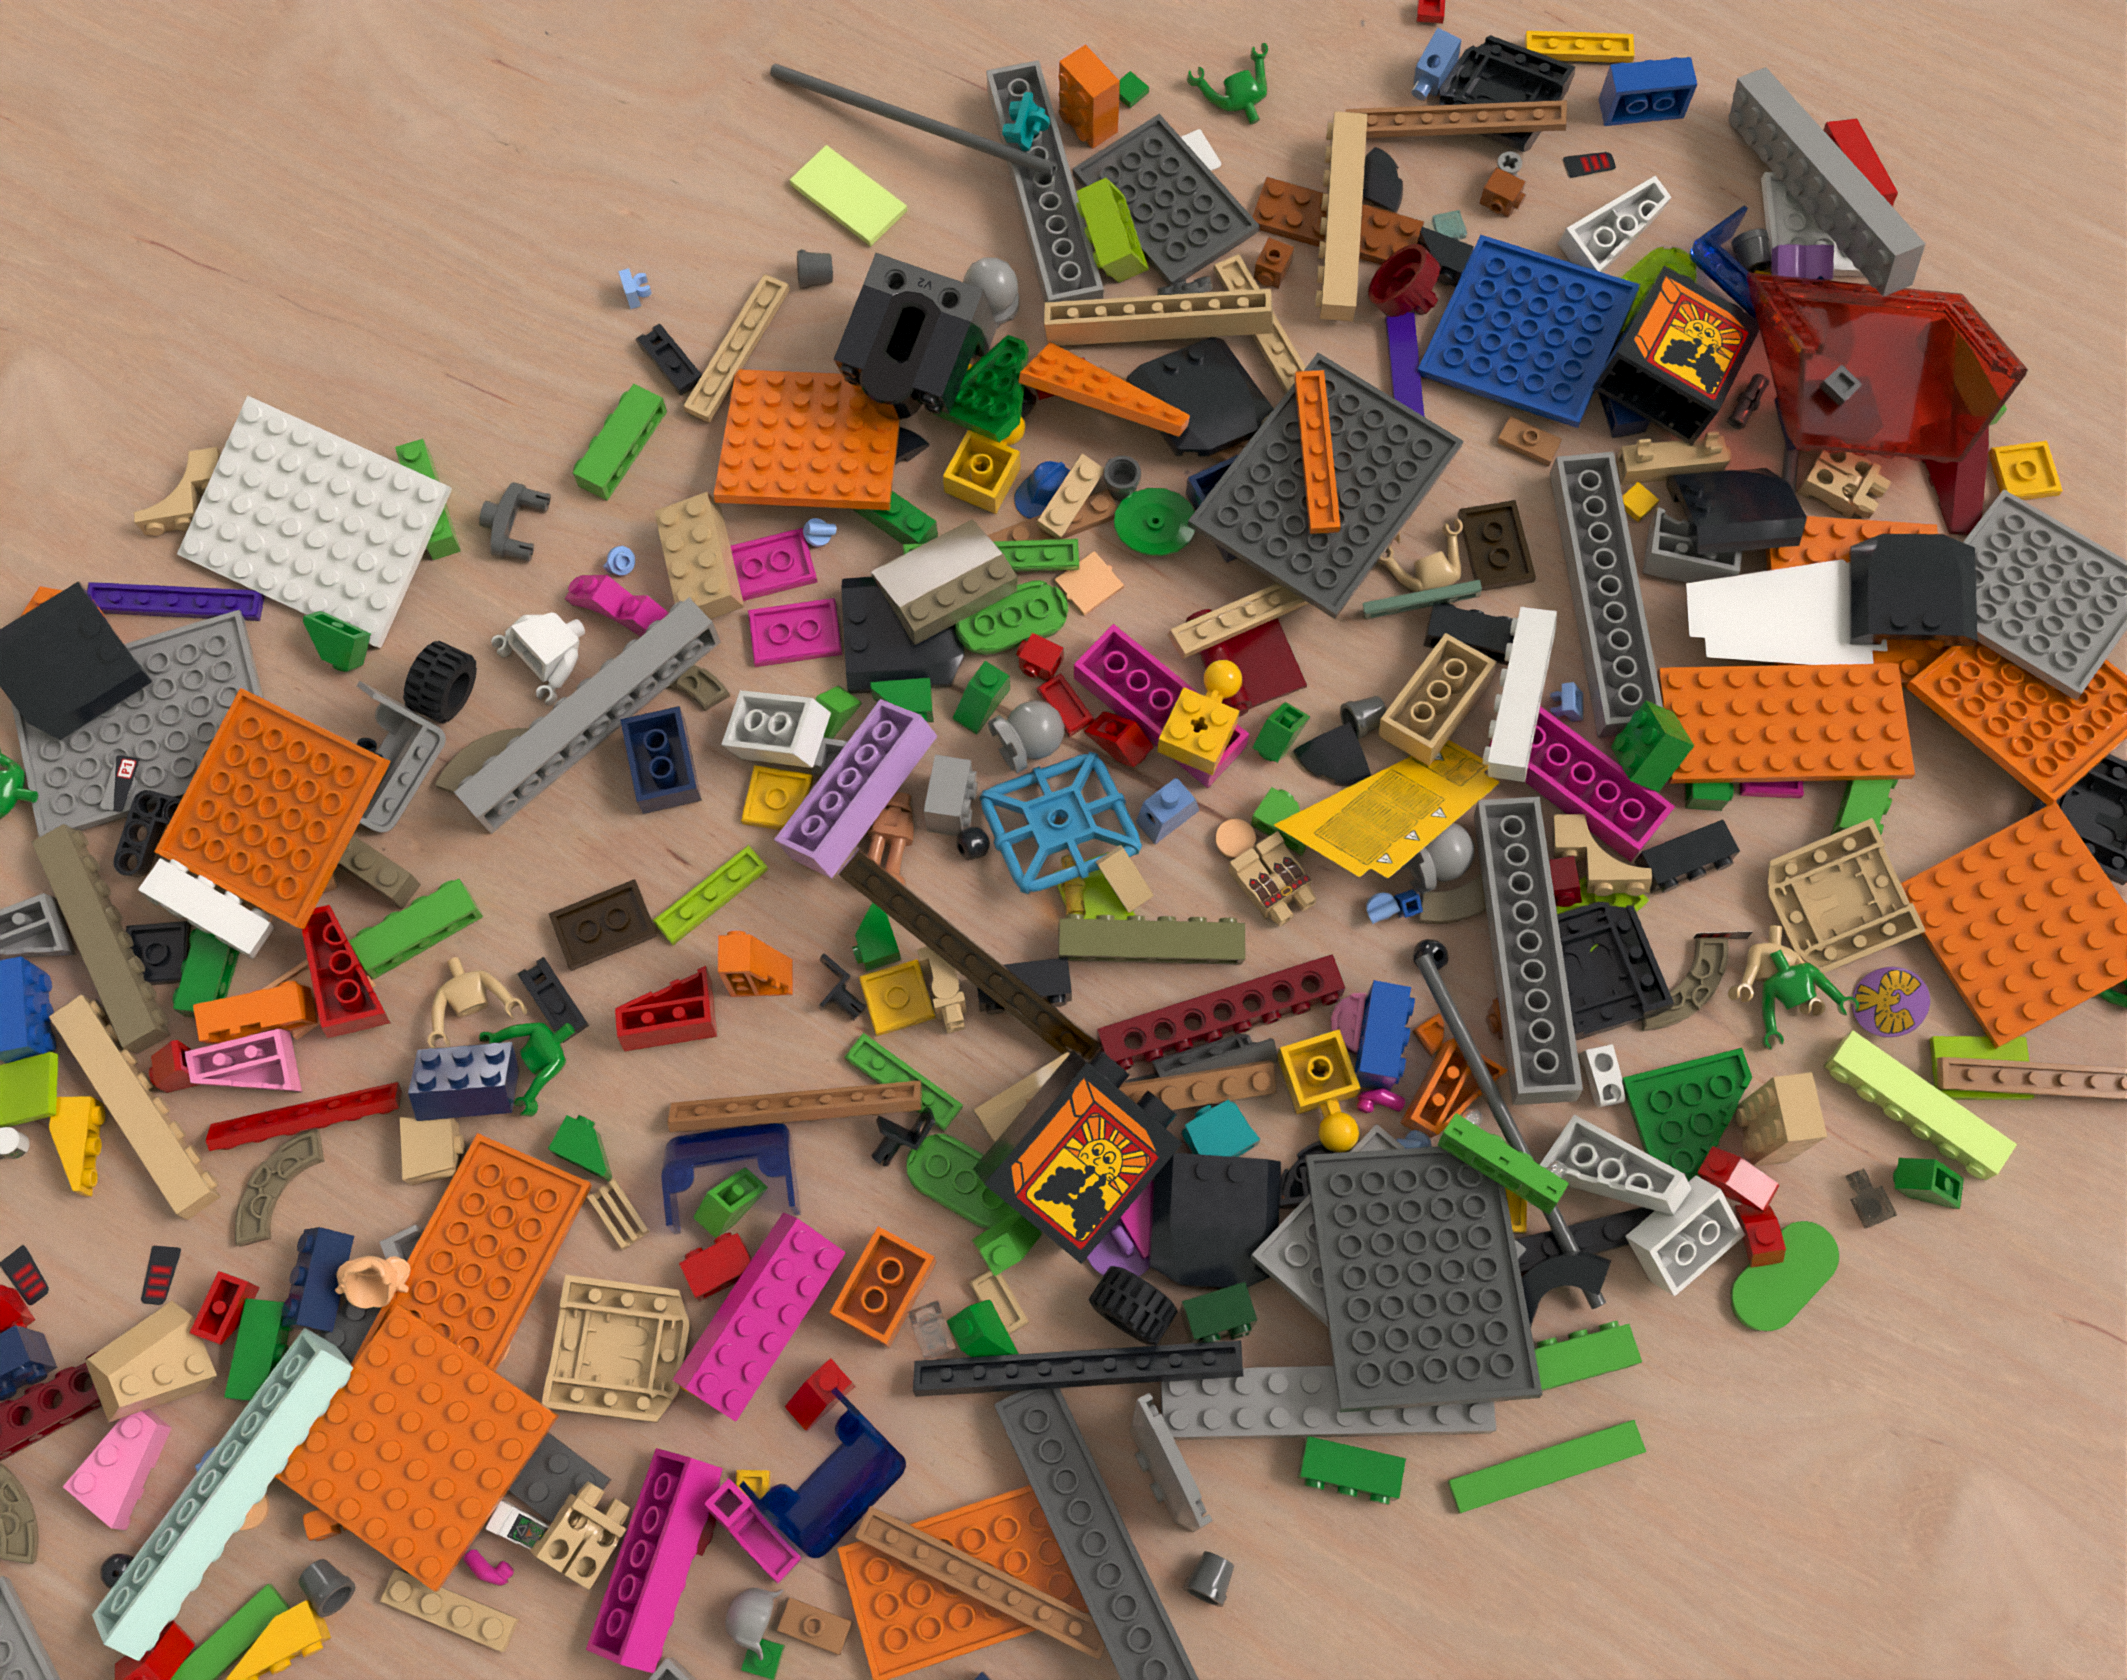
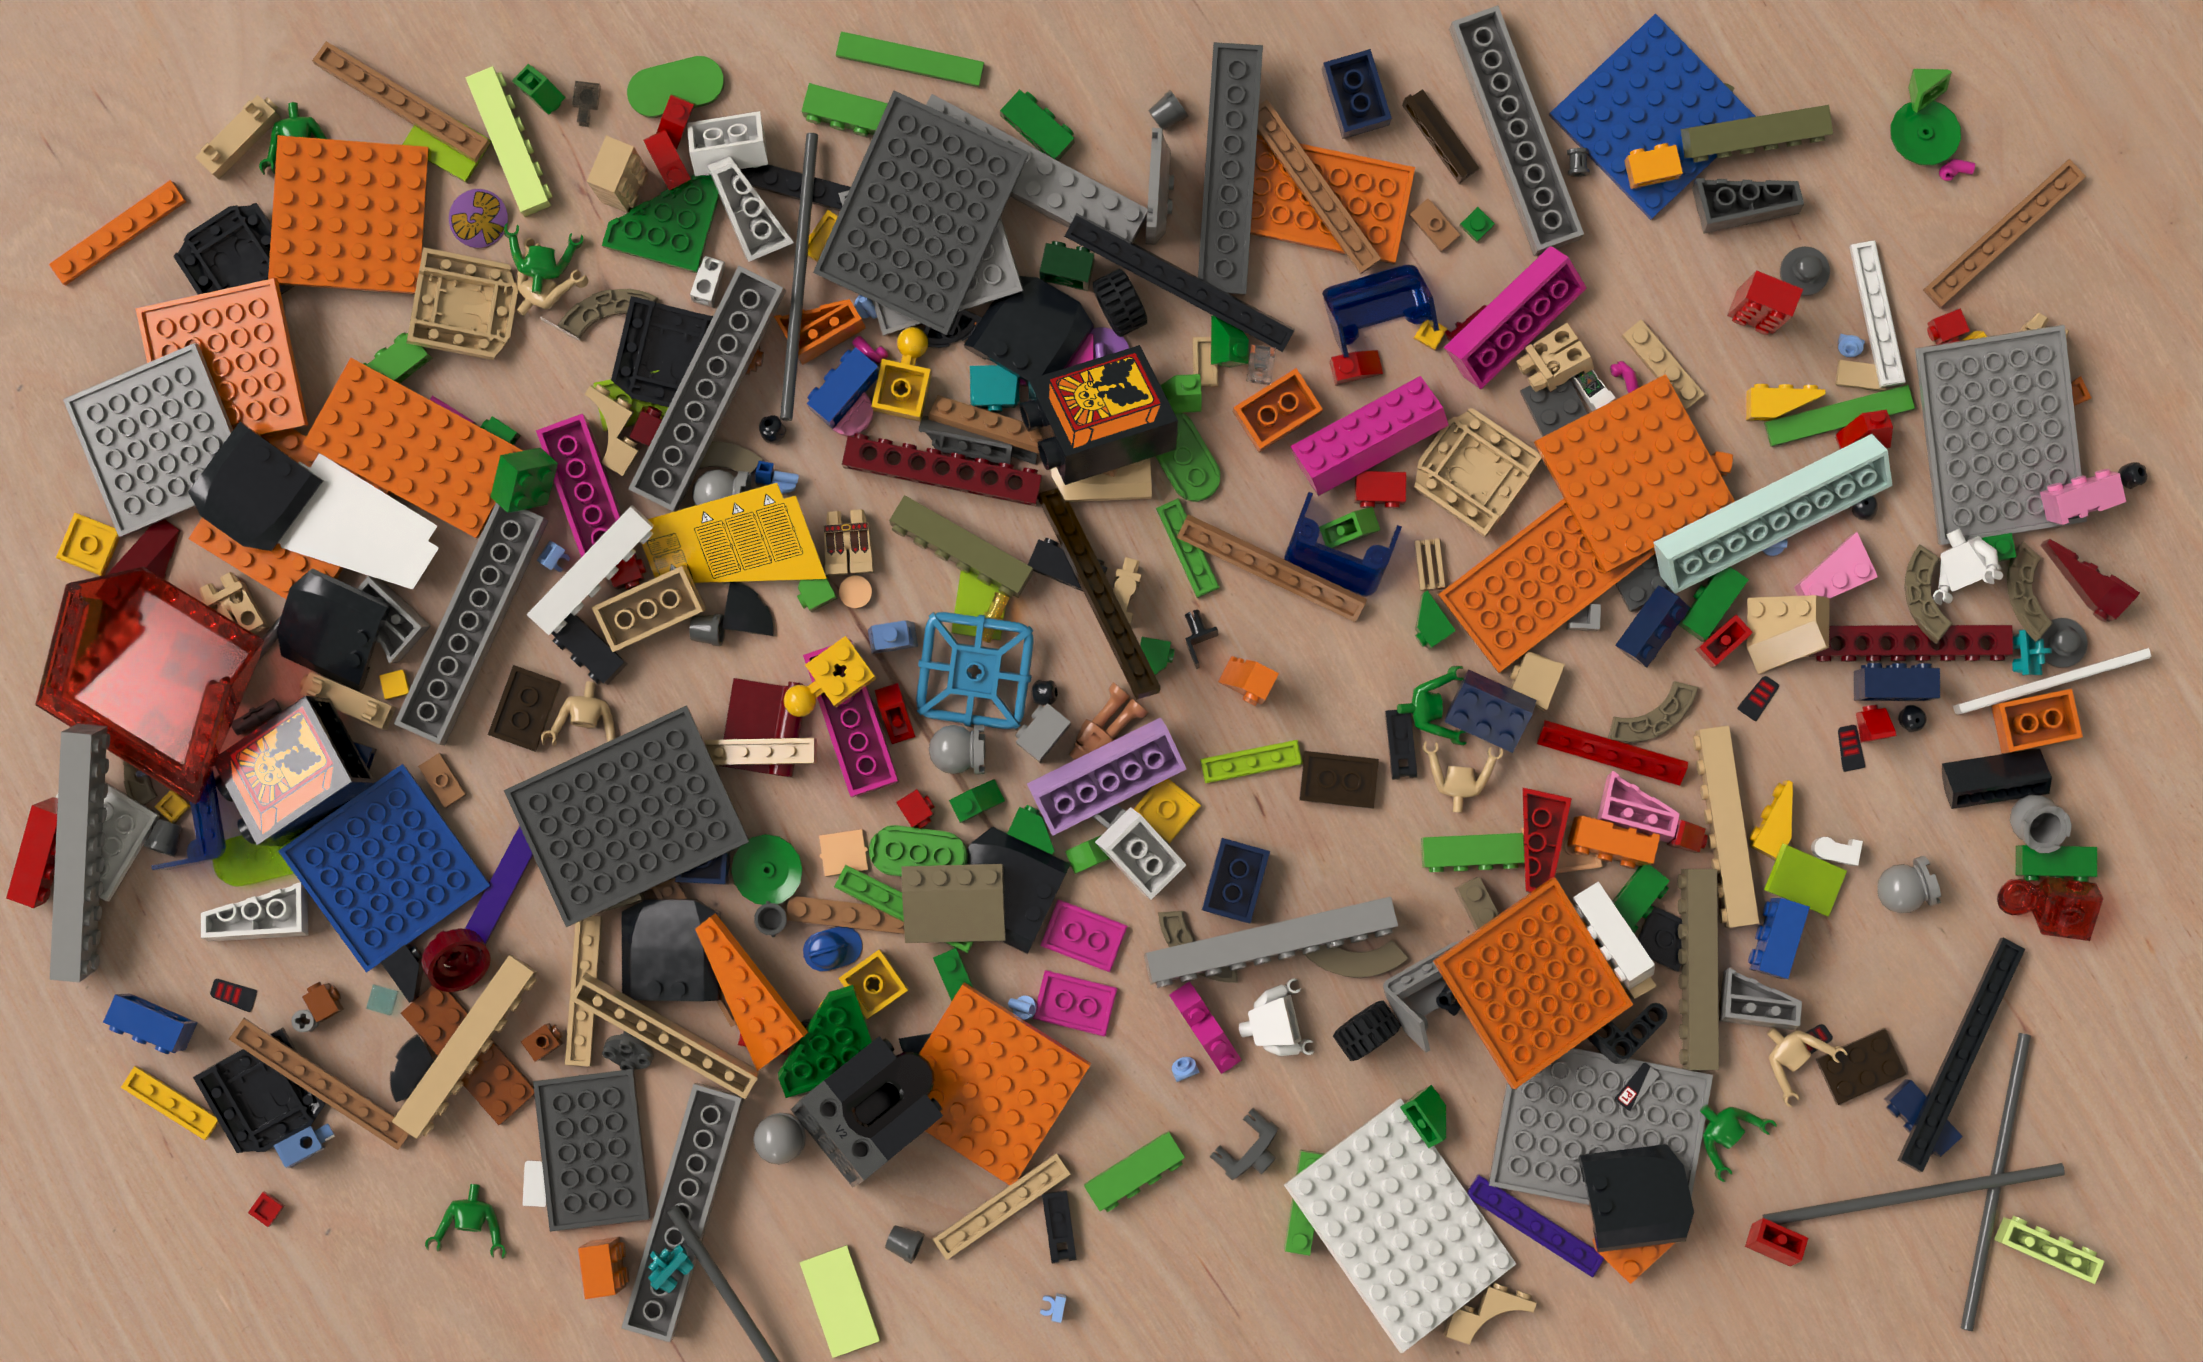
camera: 150 degrees left, 15 degrees up
dark grey piece [298,1559,356,1617] -> none
light nougat hair [335,1256,411,1309] -> none
red wedge [615,965,717,1052] -> none
tan brick [654,492,744,619] -> none
dark pink arch [704,1478,802,1584] -> none
light grey hair [725,1588,784,1660] -> none
yellow tile [859,959,936,1037] -> none
black bracket [871,1106,935,1167] -> none
tan plate [1035,453,1104,539] -> none
red tile [1037,673,1094,737] -> none
lime brick [1076,177,1149,283] -> none
tan tile [1095,845,1154,913] -> none
green tile [1119,71,1149,108] -> none
green slope [1252,702,1311,763] -> none
orange plate [1294,370,1341,534] -> none
sand green tile [1363,580,1482,619] -> none
orange tile [1413,1013,1444,1057] -> none
bright green piece [1437,1108,1569,1215] -> none
black arch [1522,1251,1612,1328] -> none
black brick [1634,819,1740,893] -> none
medium lavender brick [1771,244,1834,289] -> none
dark grey plate [1819,365,1863,406] -> none
none -> red brick [610,555,646,590]

